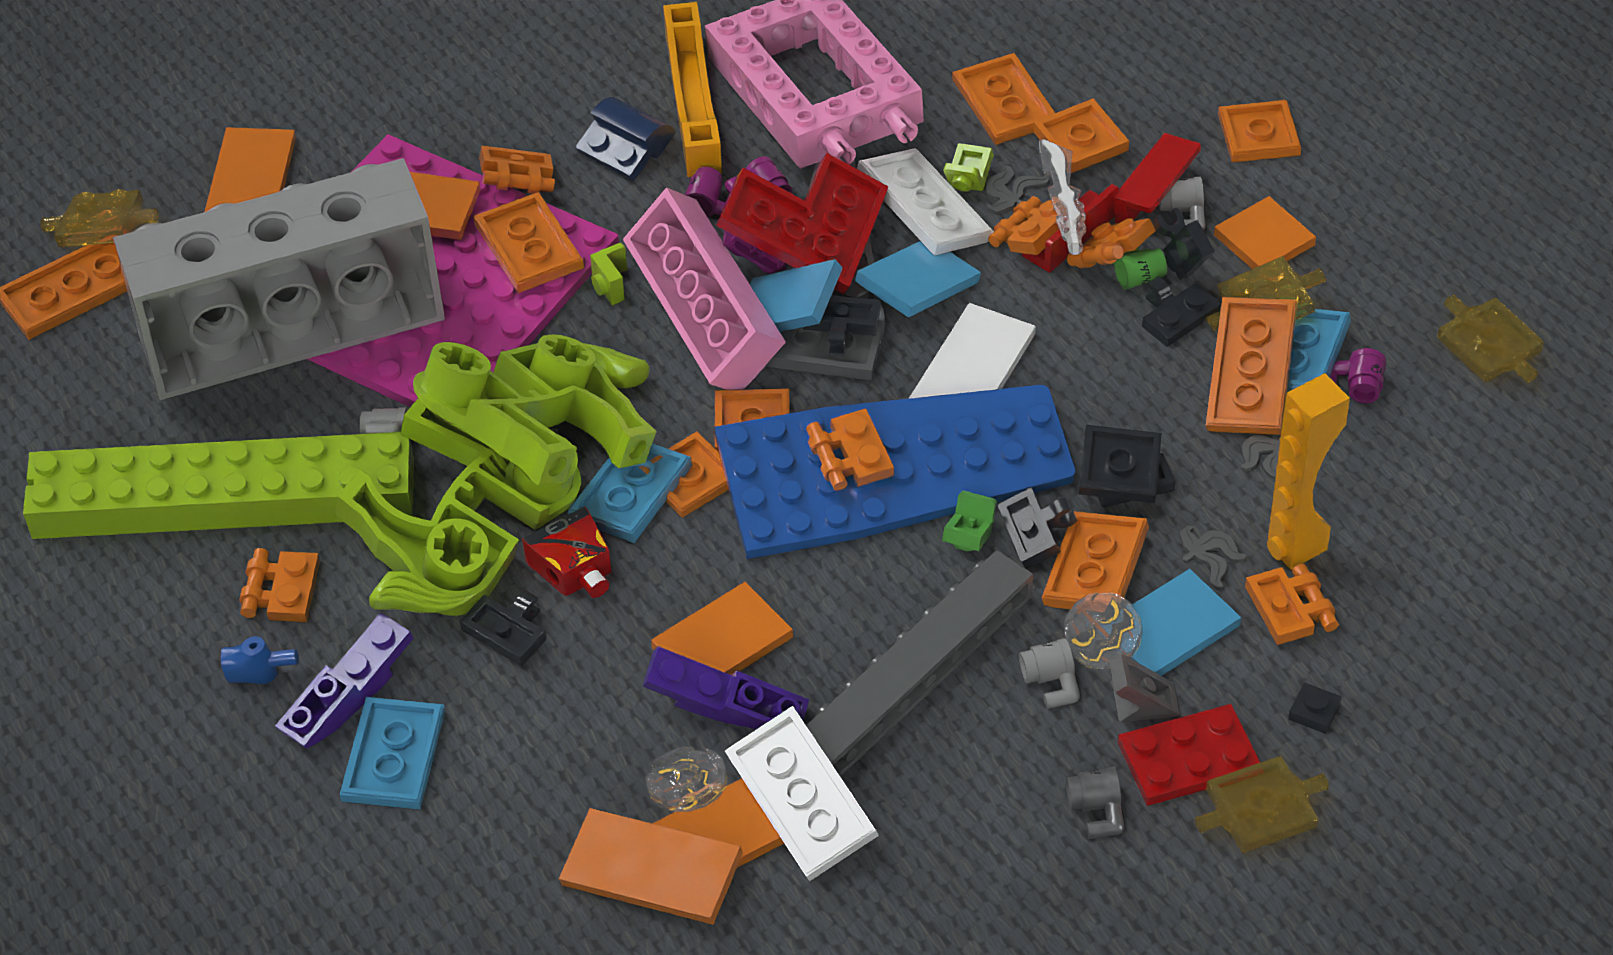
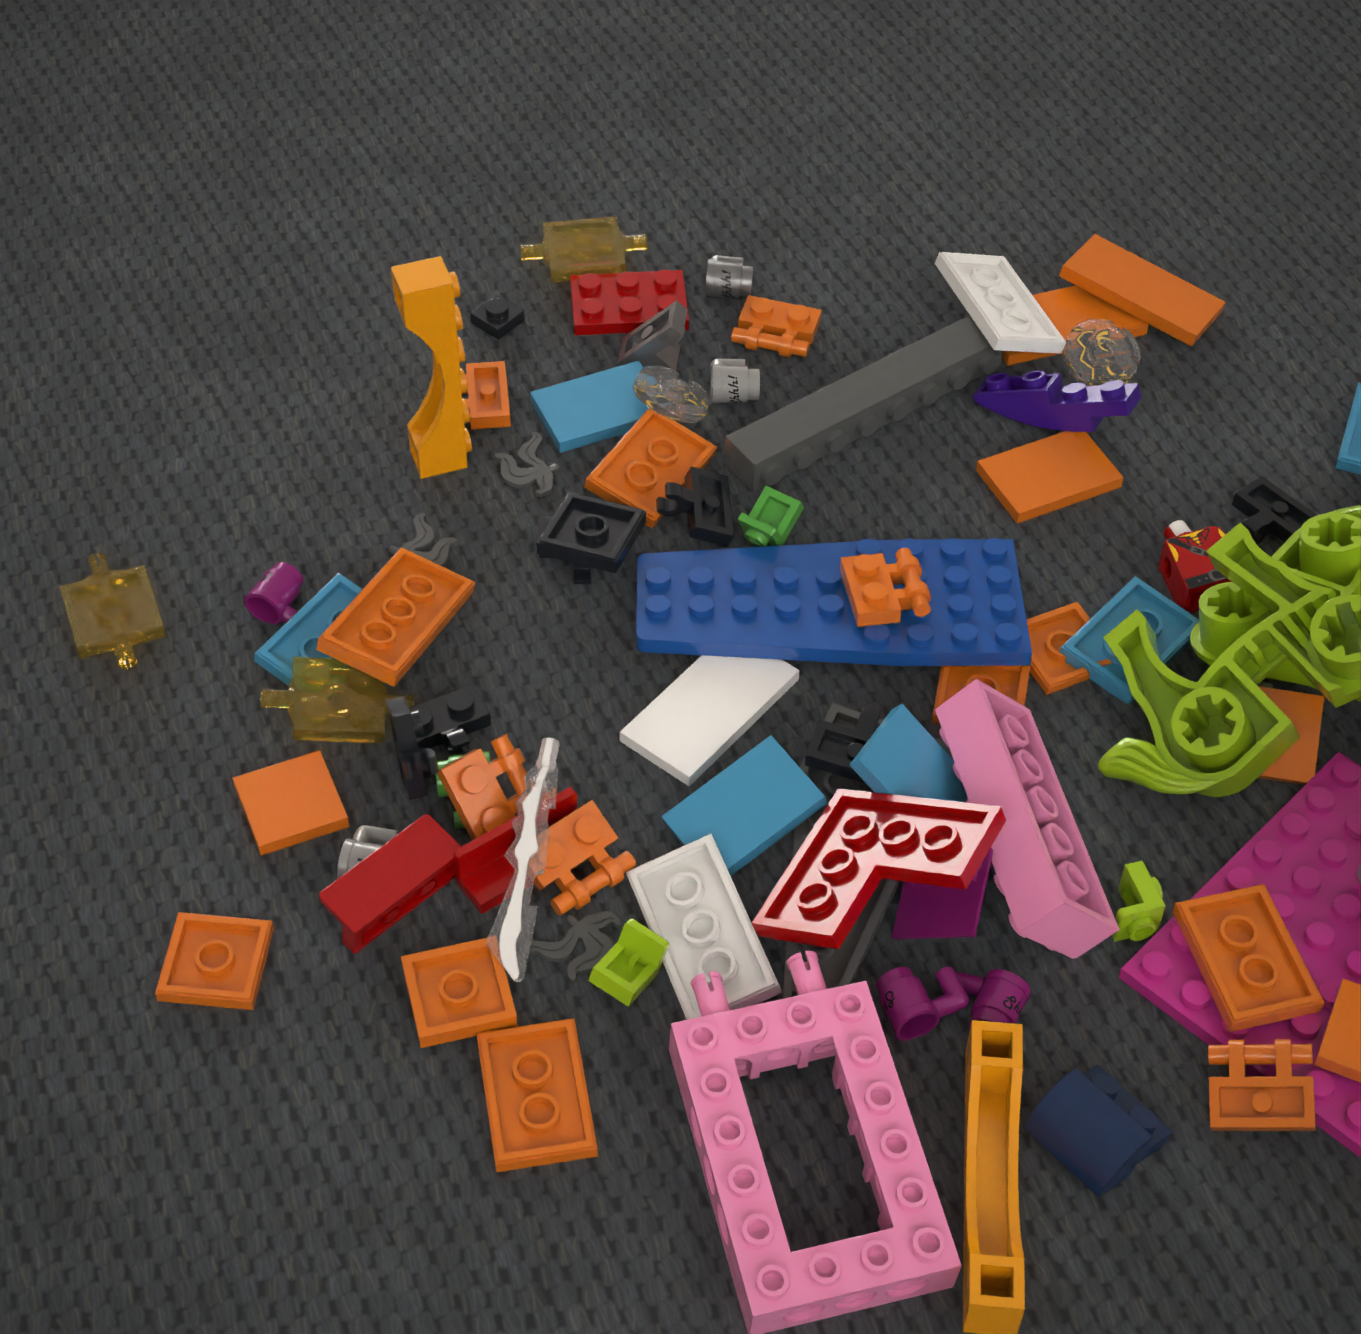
camera: 170 degrees left, 0 degrees up
none -> orange plate [731,295,822,358]

